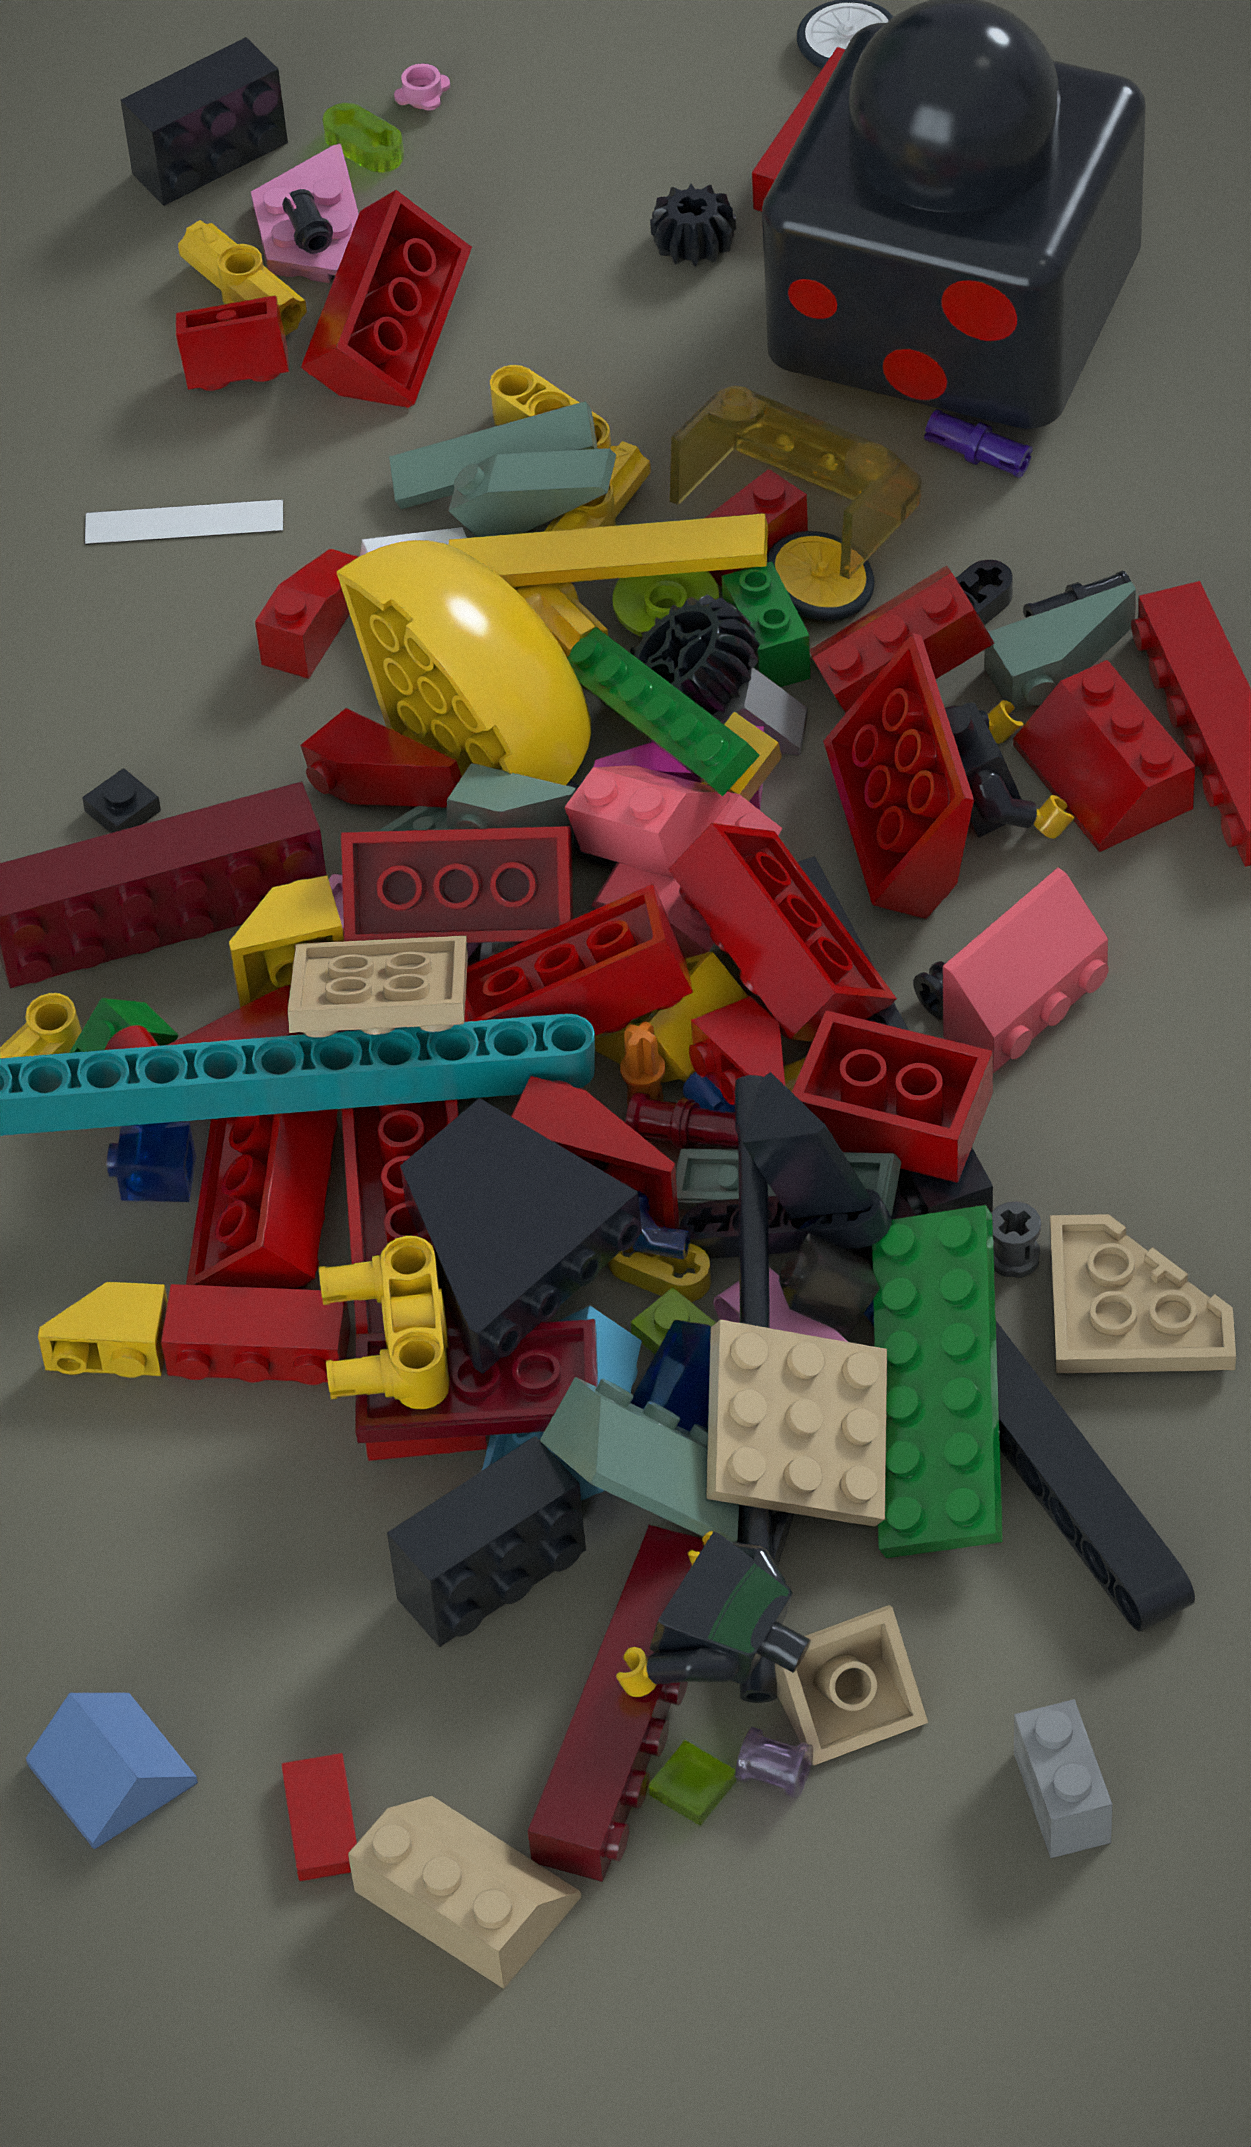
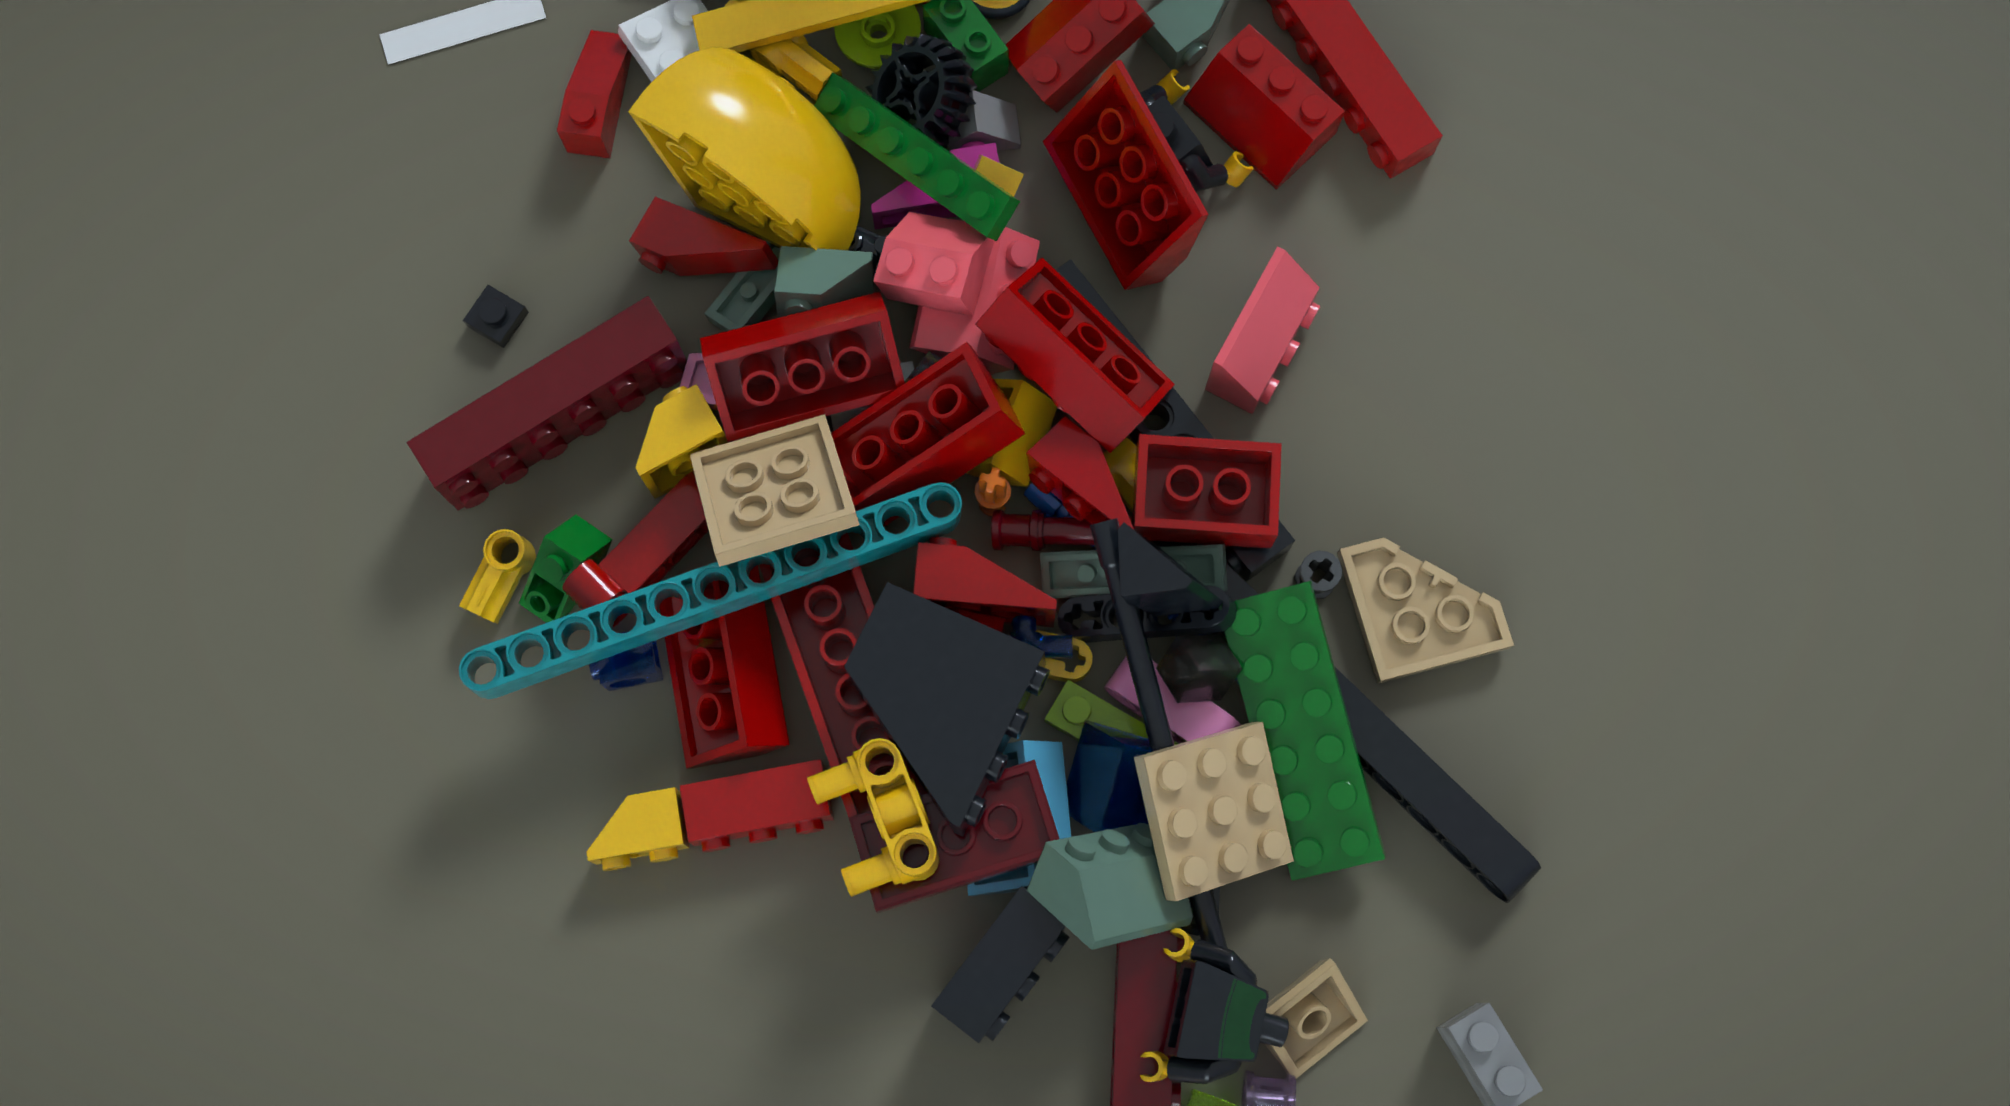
camera: 20 degrees left, 25 degrees up
black bush [913,961,946,1019] -> none

